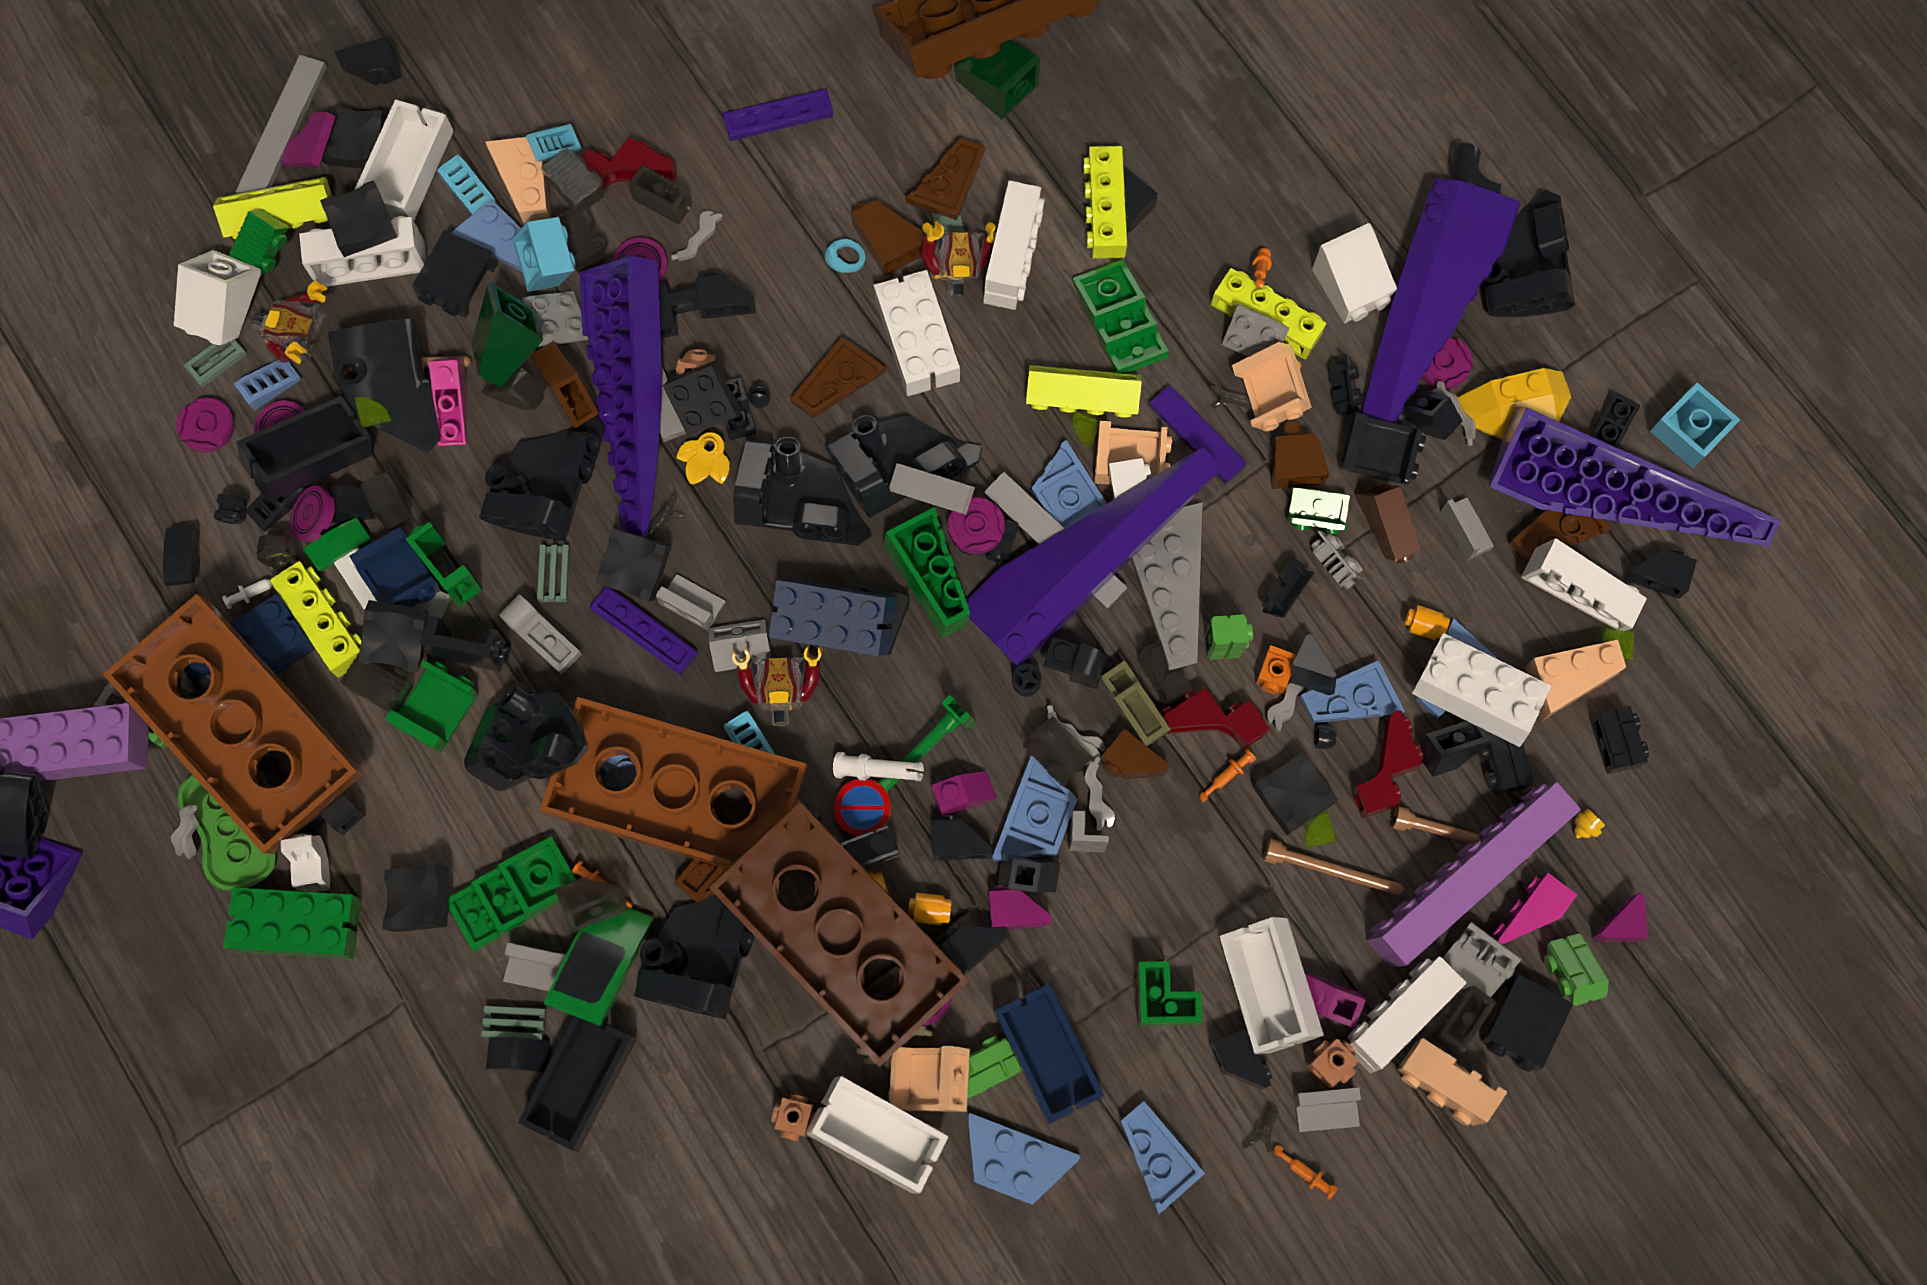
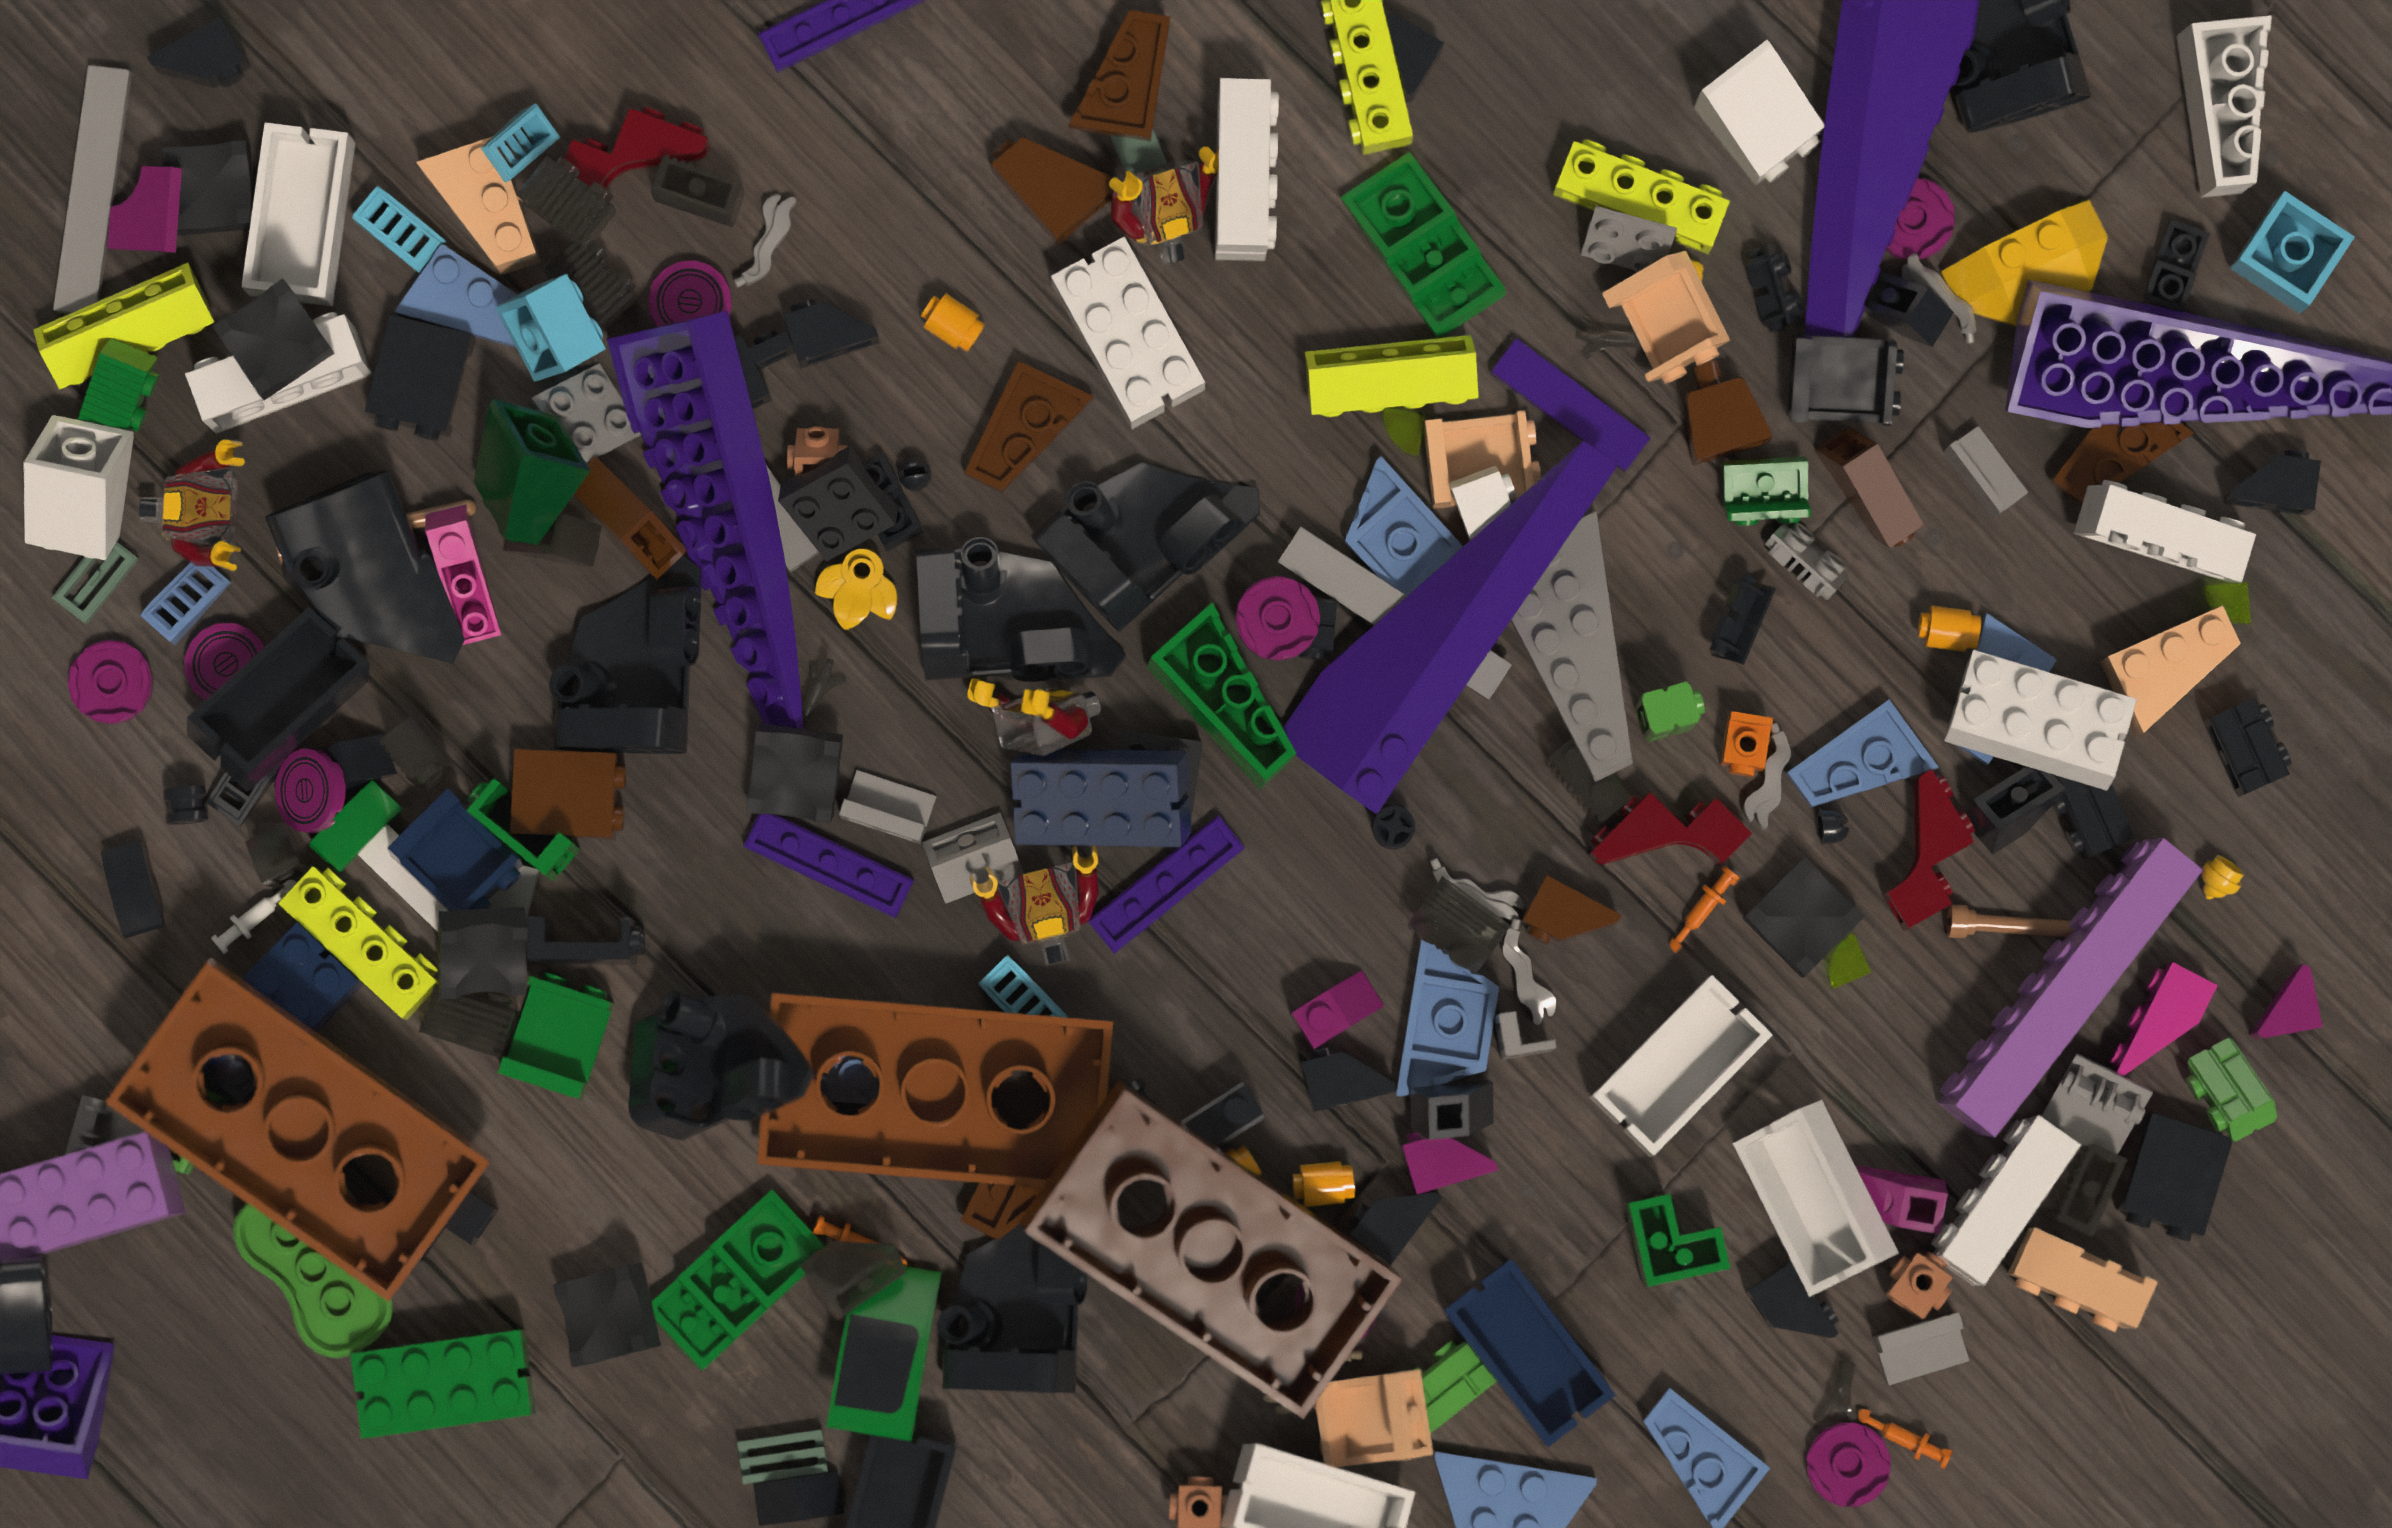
camera: 15 degrees left, 10 degrees up
light grey hair [171,804,198,859] -> none
white brick [281,834,330,892] -> none
clear neon green tile [355,397,391,427] -> none
light grey plate [499,595,582,675] -> none
light grey panel [503,943,566,991] -> none
sand green tile [537,545,570,602] -> none
medium azure piece [824,239,866,273] -> none
piece [833,695,977,836] -> none
white pin [833,752,924,781] -> none
light grey tile [889,463,975,515] -> none
black brick [1043,637,1107,690] -> none
olive slope [1101,661,1171,746] -> none
orange piece [1253,248,1272,289] -> none
medium nougat piece [1263,839,1404,895] -> none
black slope [1290,634,1337,696] -> none
none -> reddish brown panel [510,749,626,840]
none -> light orange brick [921,293,986,352]
none -> torso [967,678,1101,756]
none -> dark purple tile [1088,815,1245,954]
none -> white piece [1589,975,1773,1157]
none -> magenta tile [1806,1423,1891,1507]
none -> white wedge [2177,16,2272,198]

